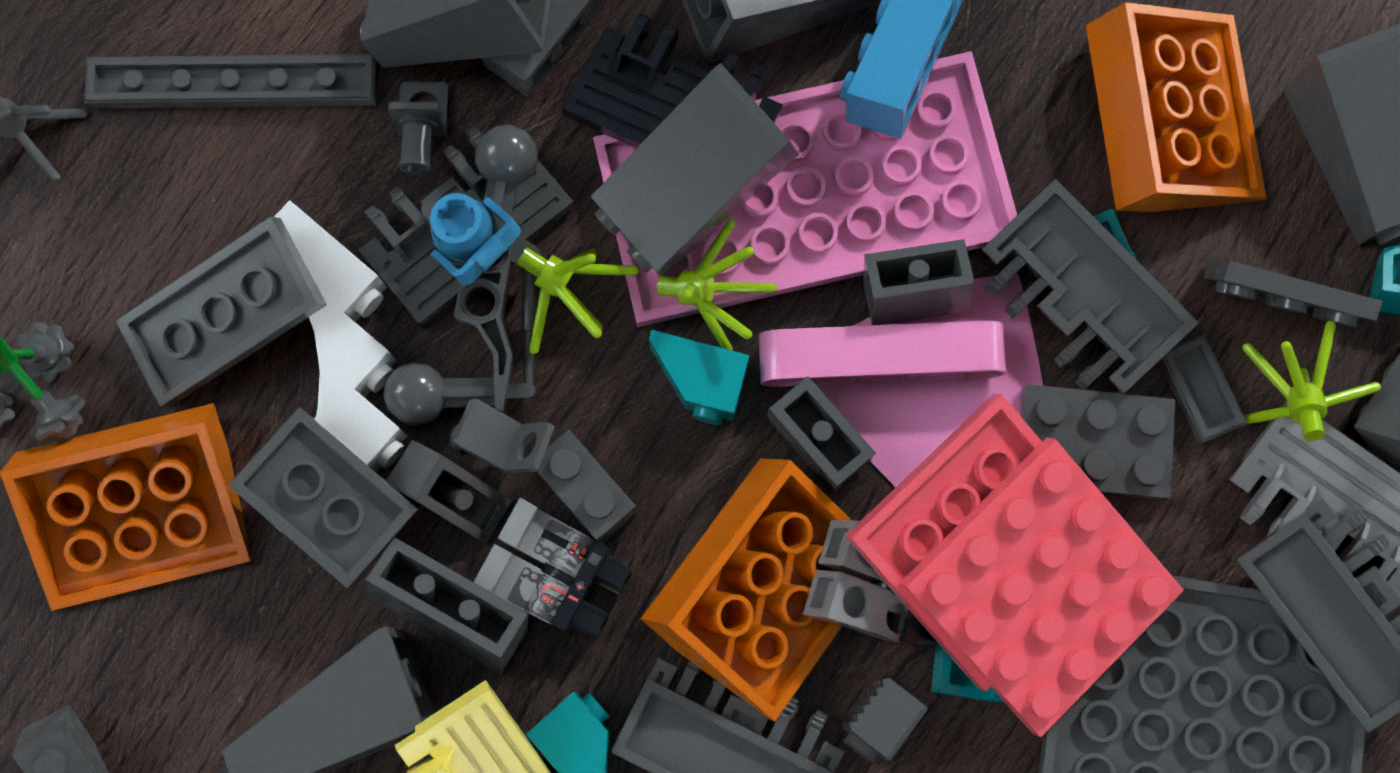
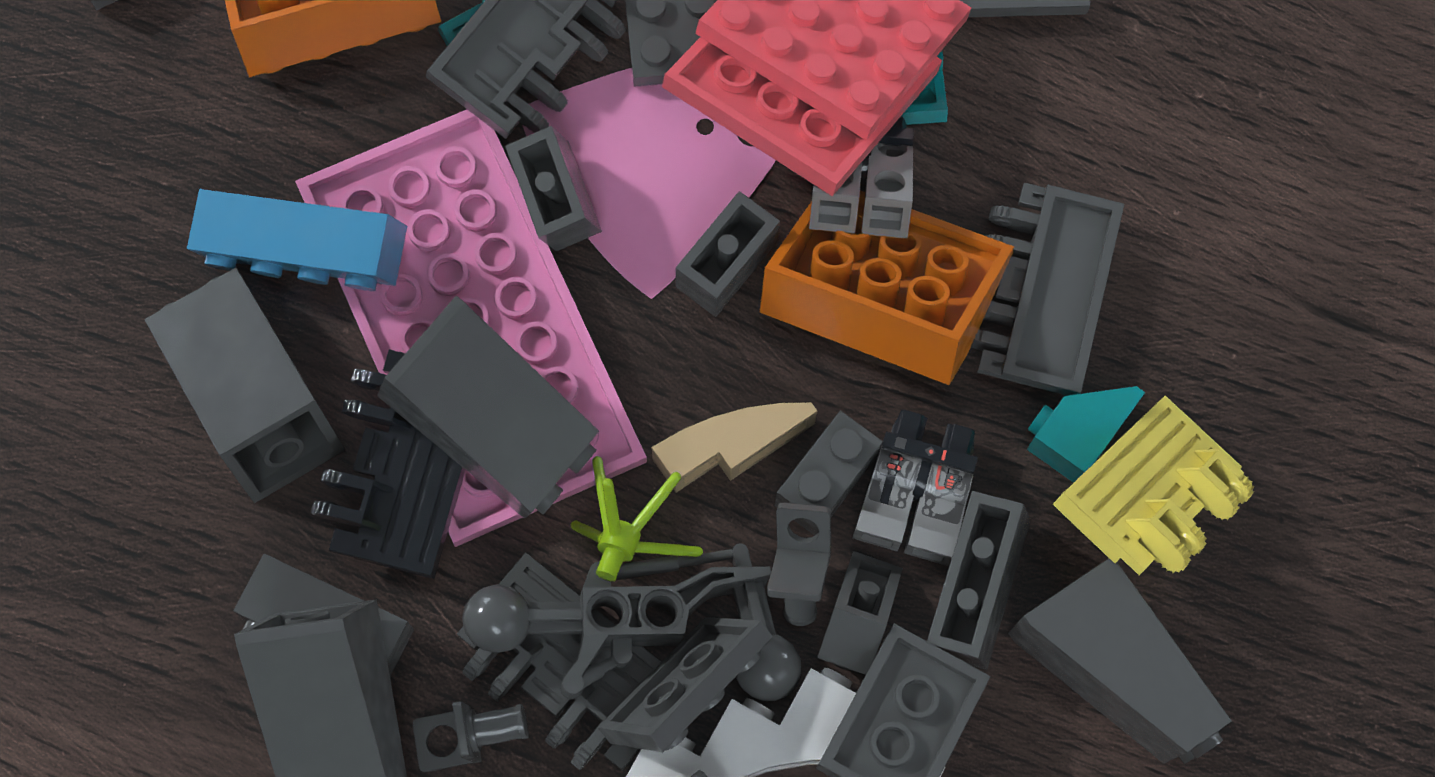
camera: 105 degrees left, 5 degrees down
dark azure piece [430,193,521,285] -> none
teal slope [649,330,749,425] -> none
lime plant [657,219,778,351] -> none
bright pink beam [759,321,1006,387] -> none
dark grey brick [842,678,928,762] -> none
none -> dark grey plate [598,617,773,753]
none -> tan slope [652,402,817,493]

